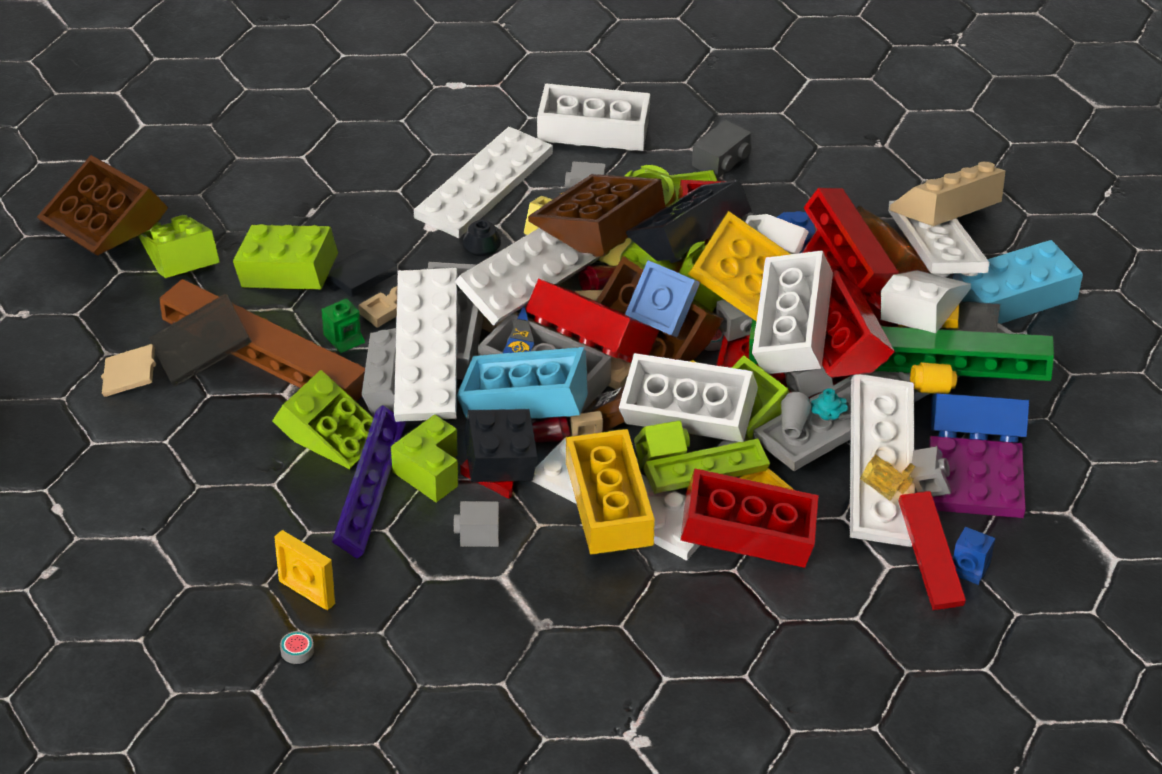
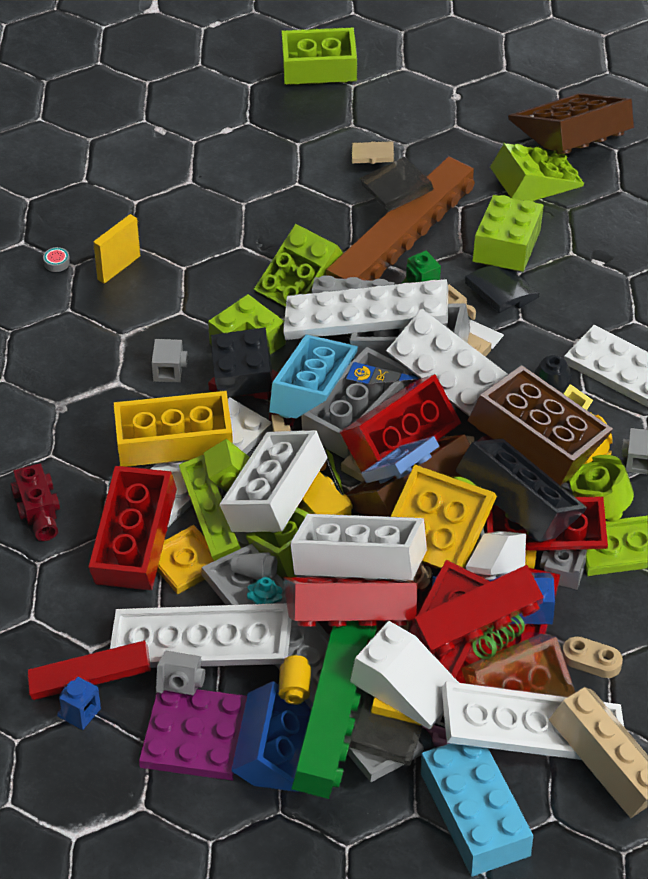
camera: 95 degrees right, 5 degrees up
dark purple tile [332,405,406,559] -> none
clear yellow bracket [860,454,916,501] -> none
none -> dark red brick [10,463,60,541]

